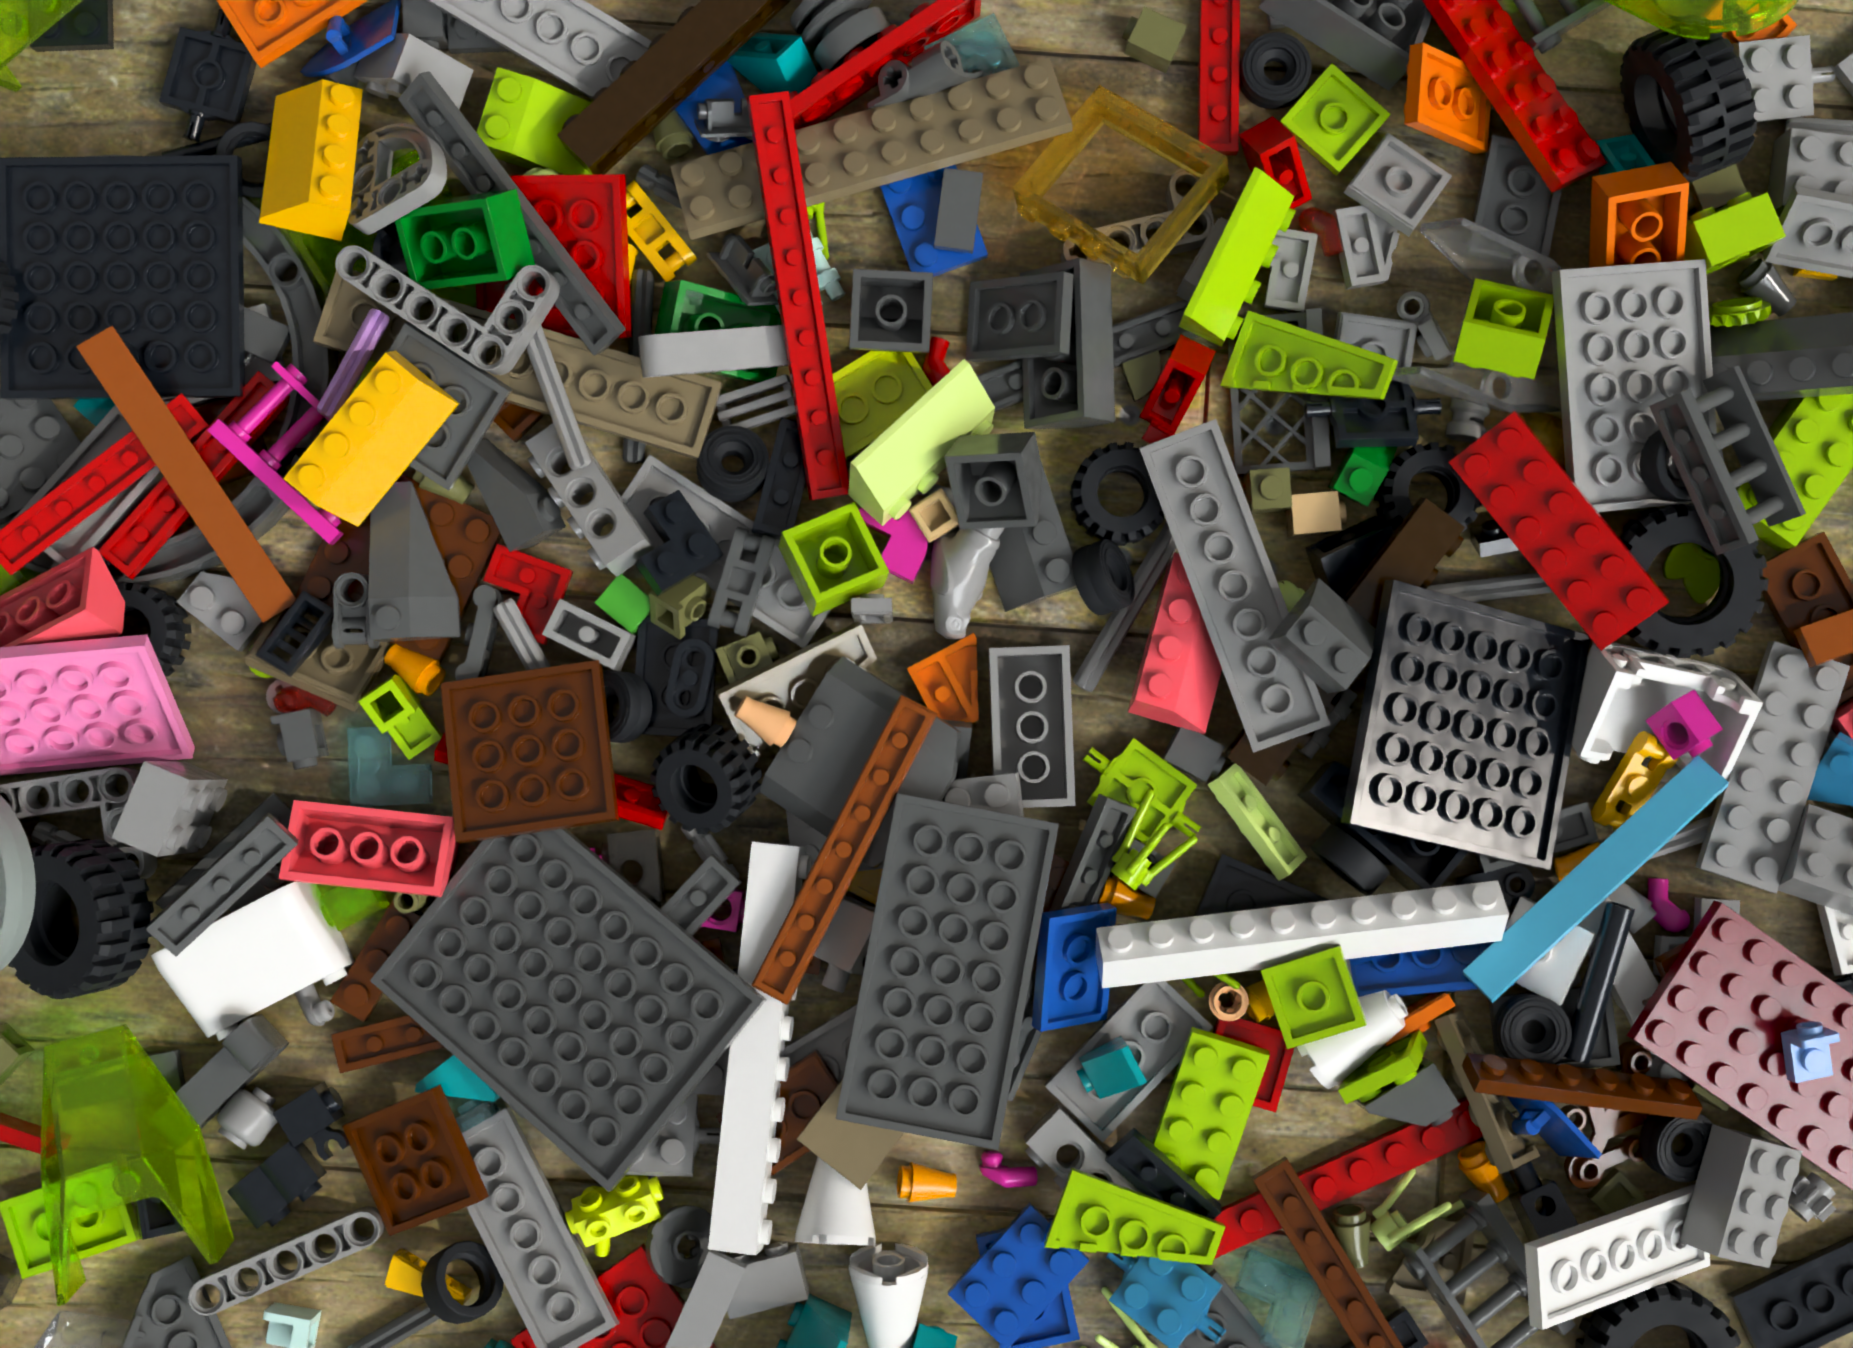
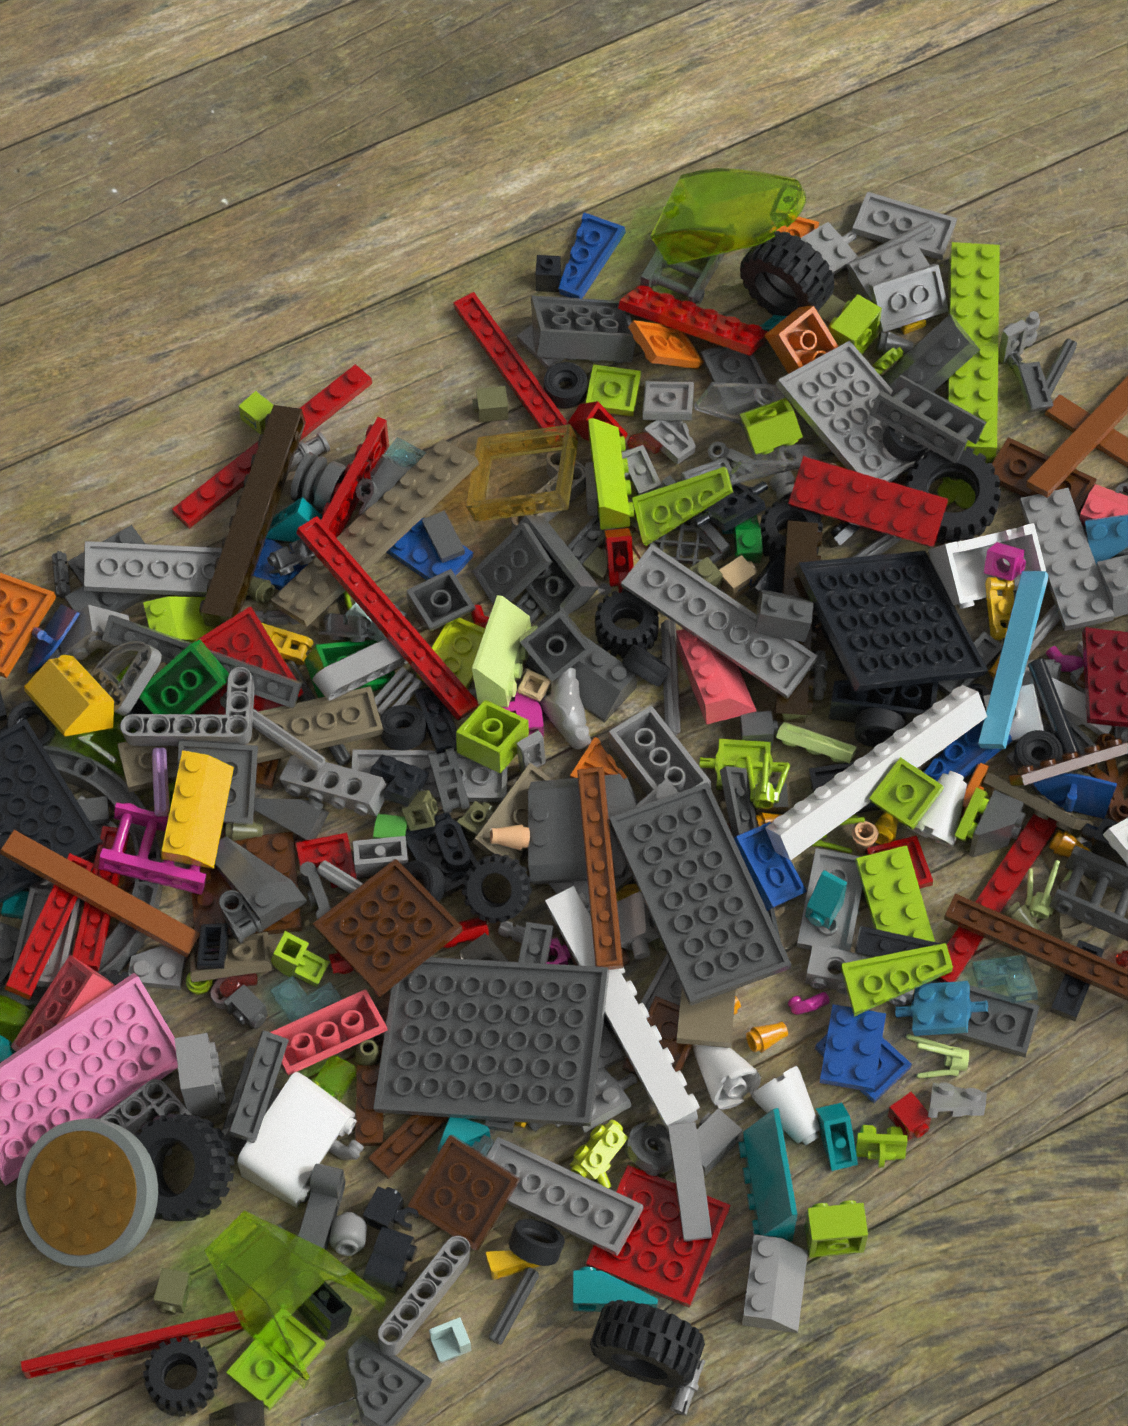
camera: 30 degrees left, 25 degrees down
light orange cone [384,644,446,696] -> none

